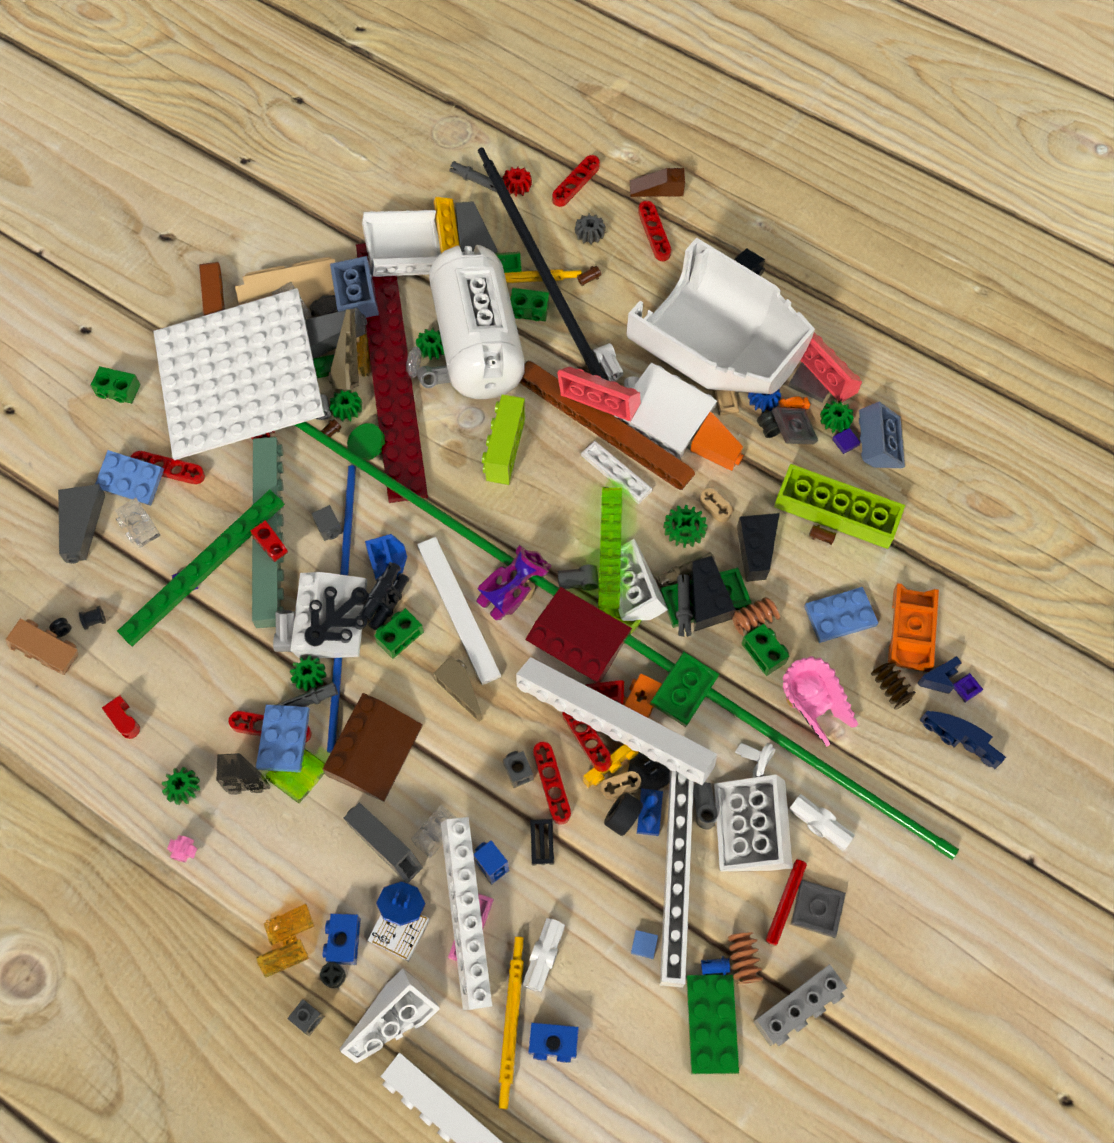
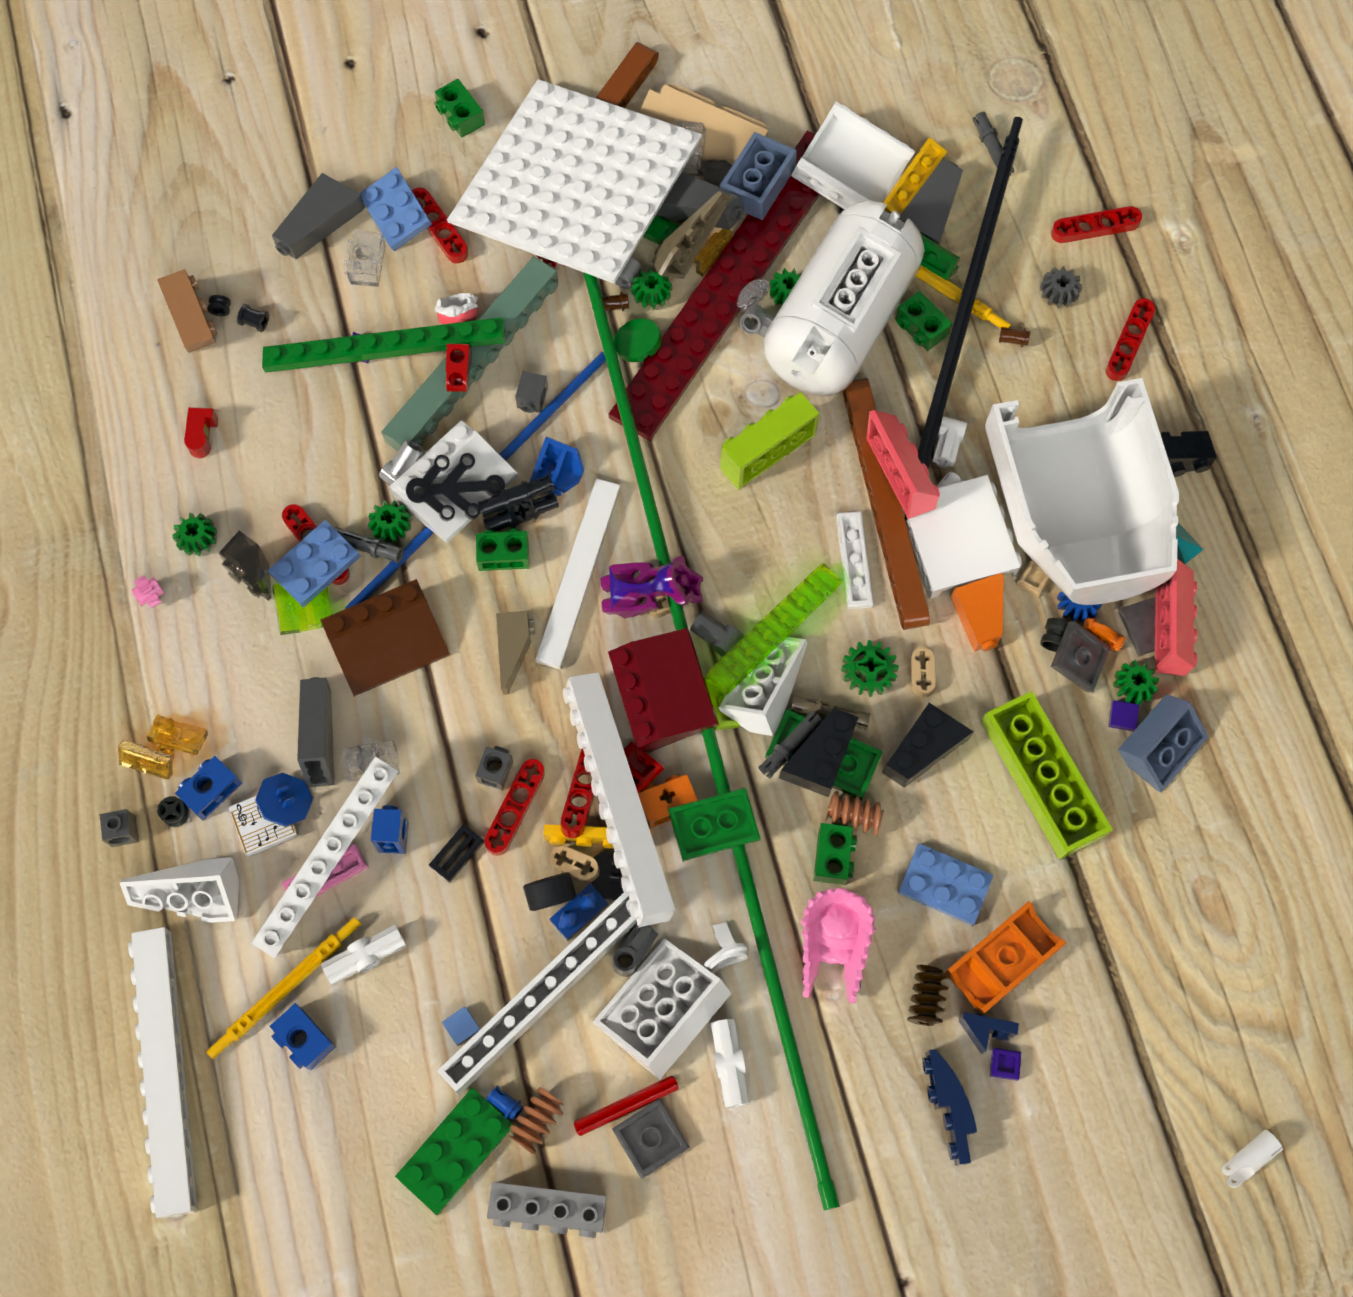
camera: 40 degrees right, 5 degrees up
red gear [502,166,532,197] -> none
reddish brown slope [630,168,685,197] -> none
reddish brown pin [809,525,836,545] -> none
none -> white hair [434,293,478,324]

